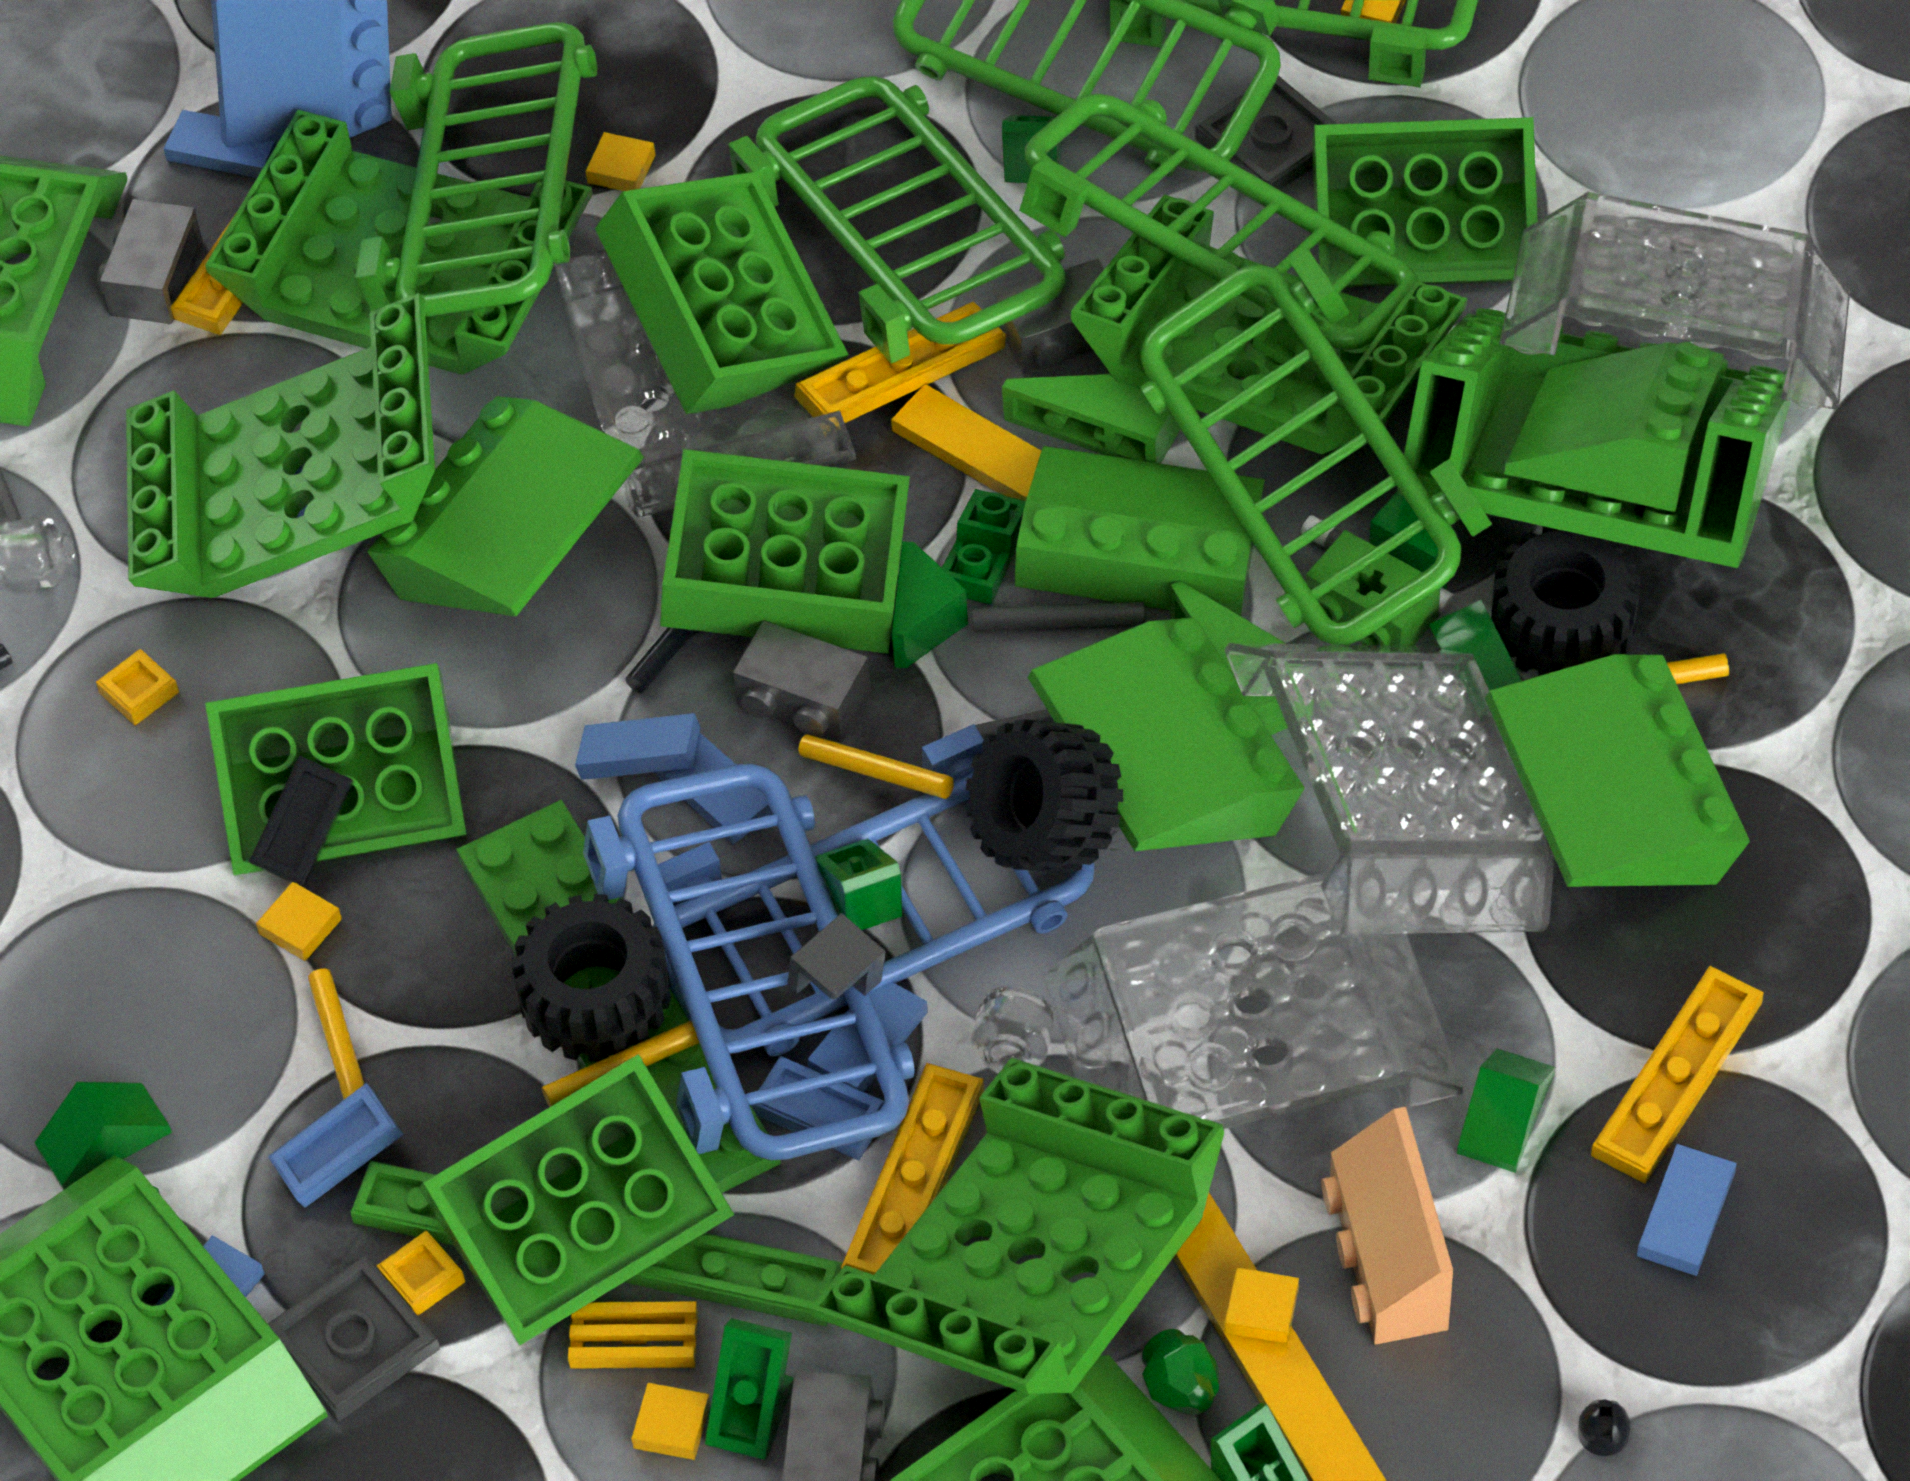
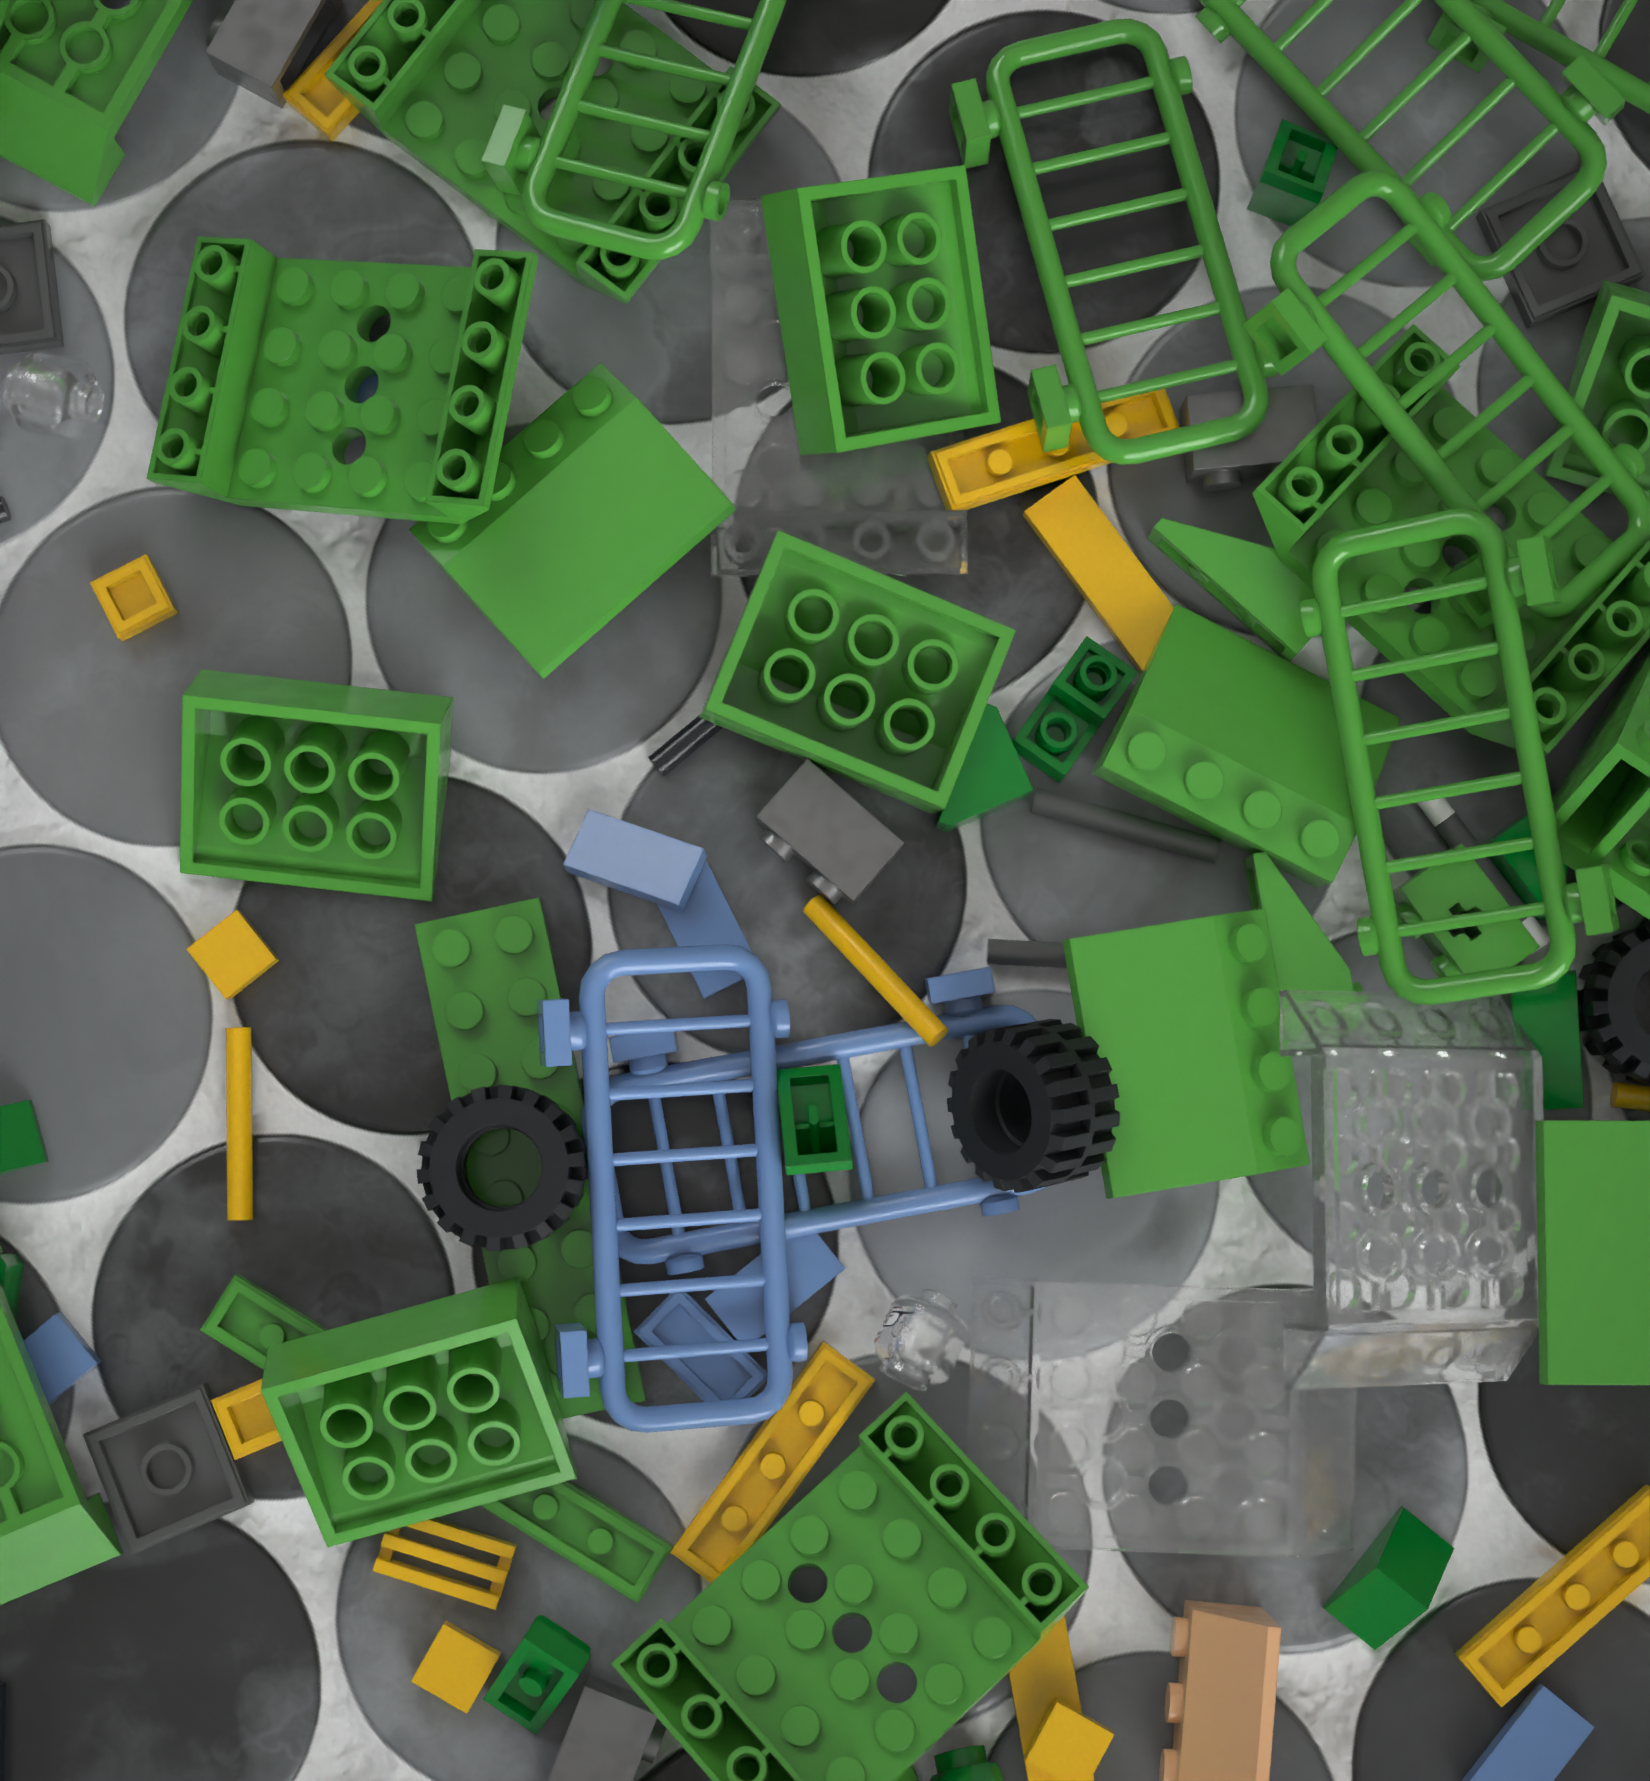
camera: 10 degrees right, 30 degrees up
black tile [249,755,354,888] -> none
medium blue tile [268,1083,404,1208] -> none
yellow bar [541,1020,699,1107] -> none
yellow tile [586,132,656,191] -> none
dark grey panel [788,913,885,999] -> none

